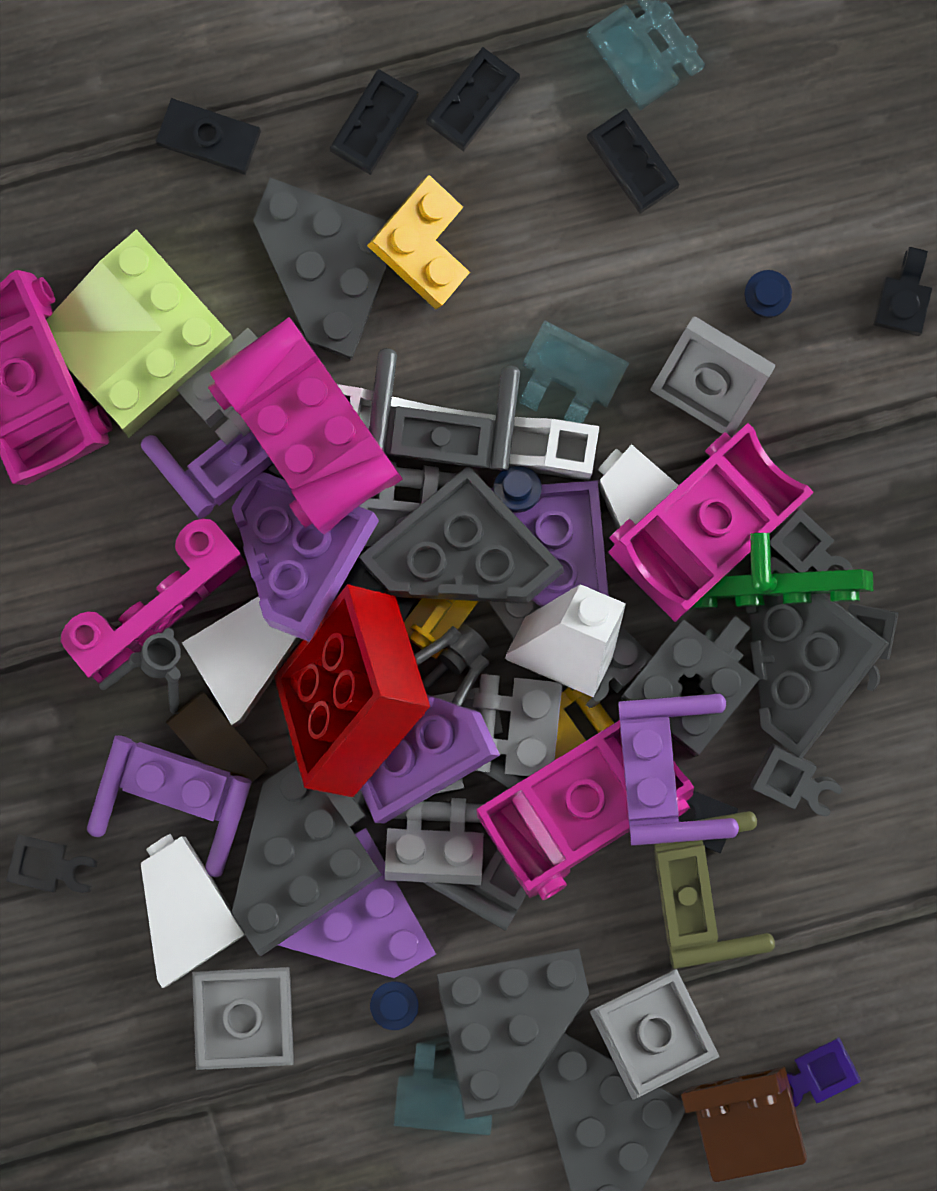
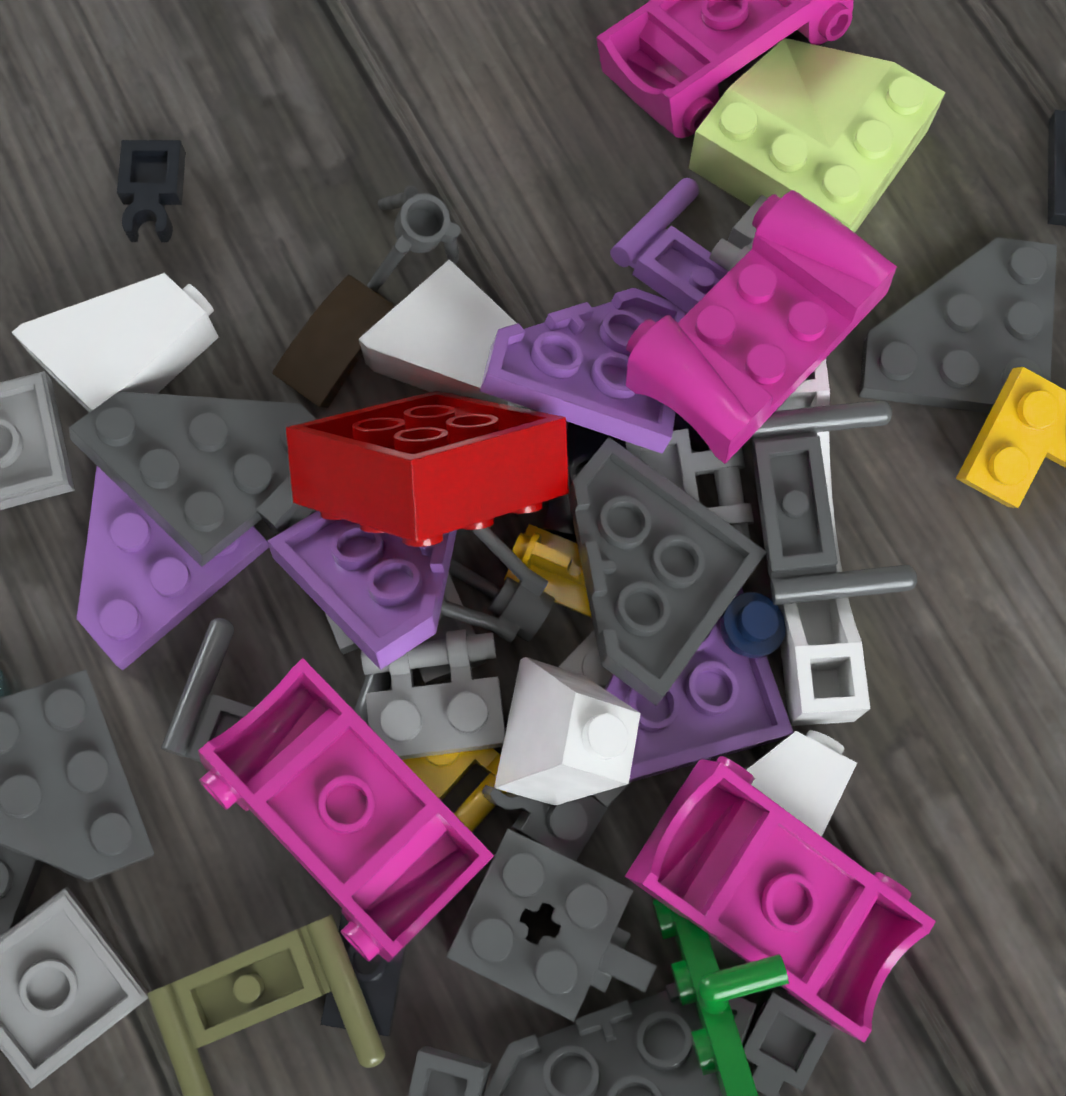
camera: 80 degrees right, 10 degrees down
dark pink piece [61,518,247,684] -> none
medium lavender plate [87,735,252,877] -> none
dark blue plate [370,981,419,1030] -> none
light grey plate [385,798,484,885] -> none
clear light blue plate [520,320,629,424] -> none
medium lavender plate [618,694,739,846] -> none
light grey bracket [650,317,775,438] -> none

